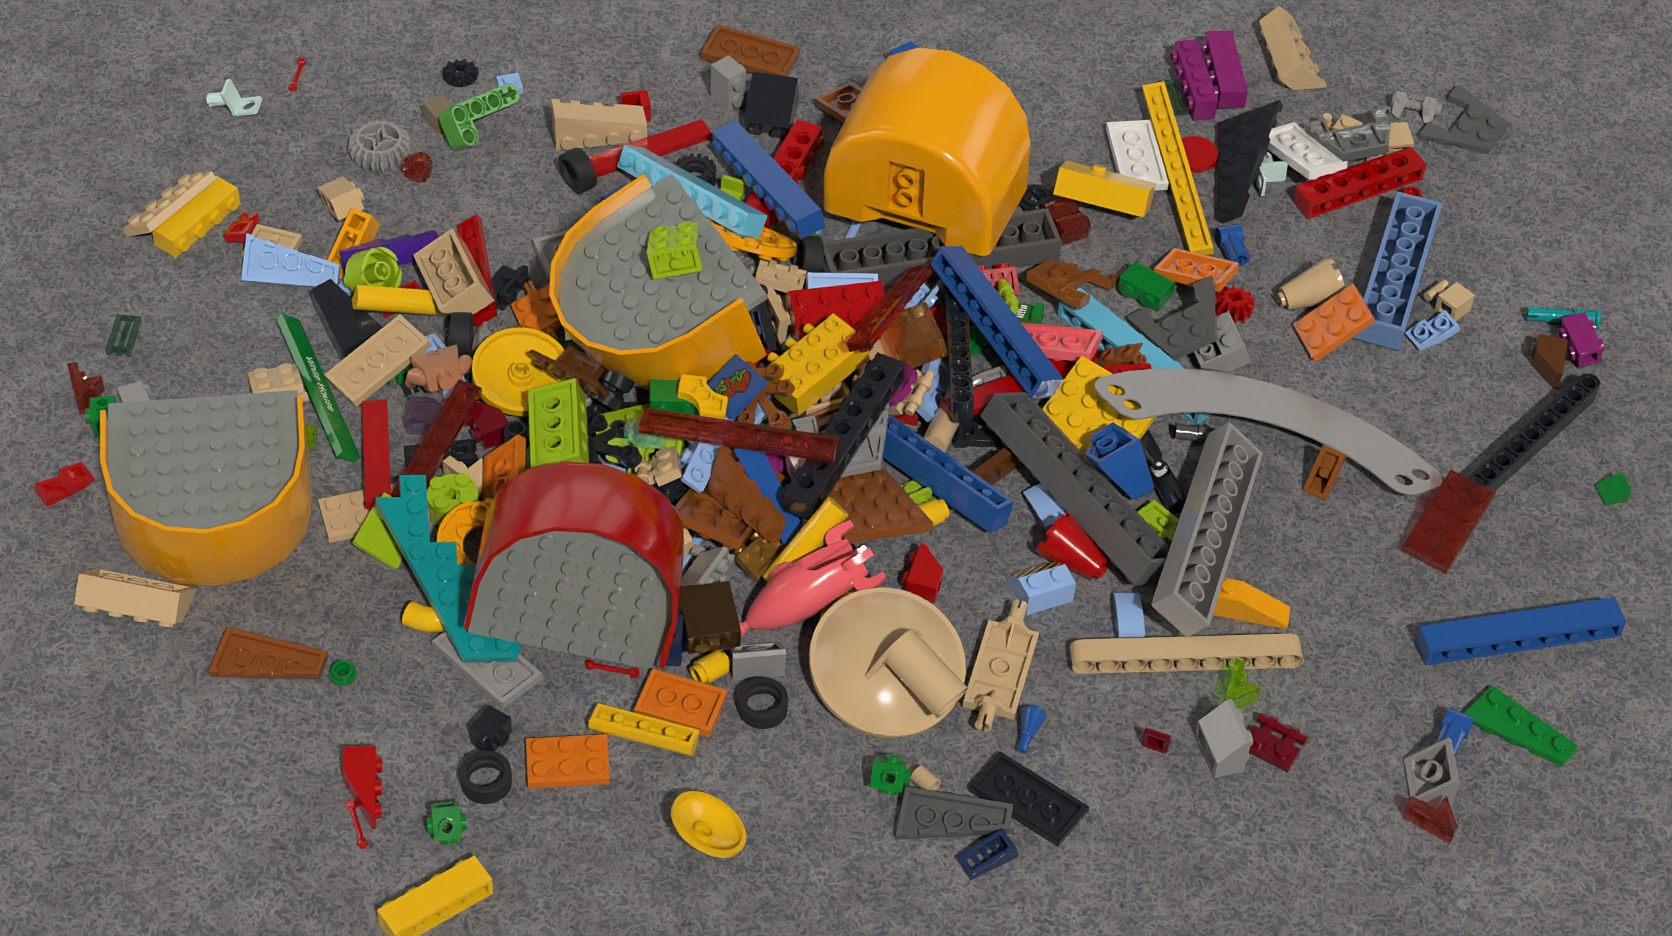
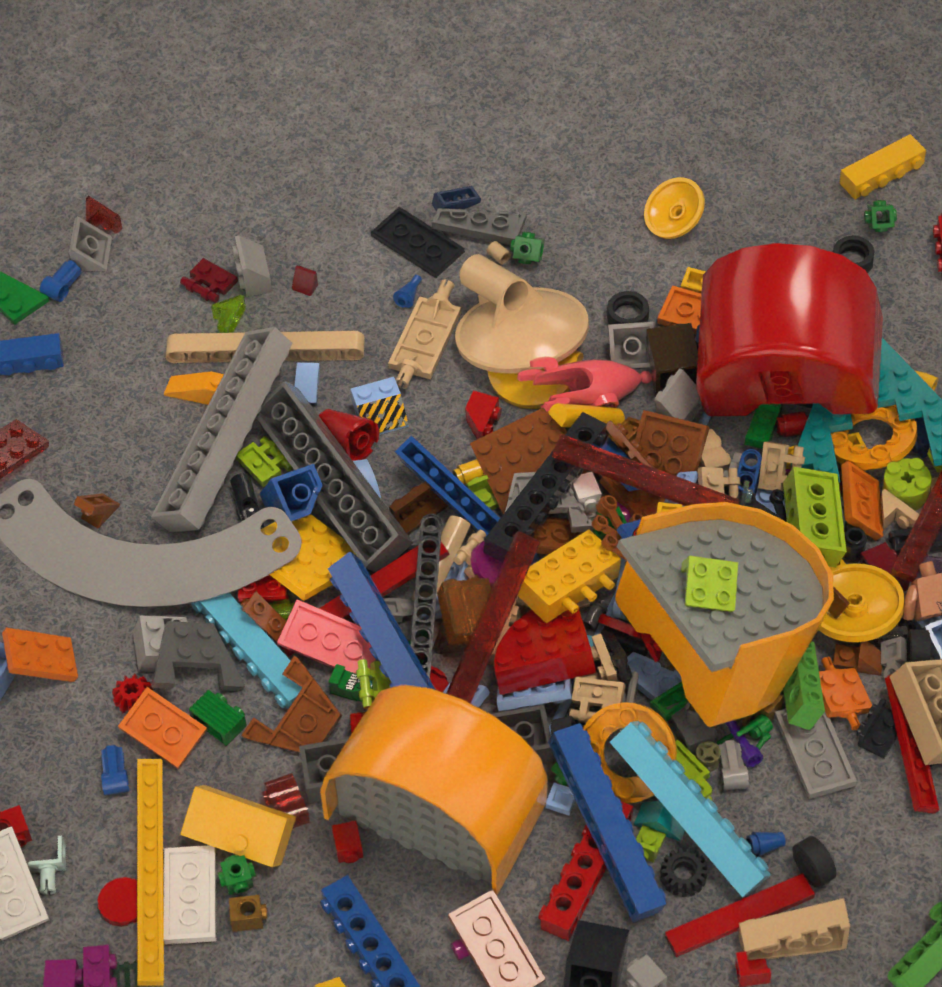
camera: 170 degrees left, 5 degrees up
black gear [1018,184,1054,211] -> none
black wing [1217,100,1283,224] -> none
tan cone [1277,257,1345,310] -> none
none -> green brick [218,855,256,895]
none -> pearl gold brick [229,895,268,932]

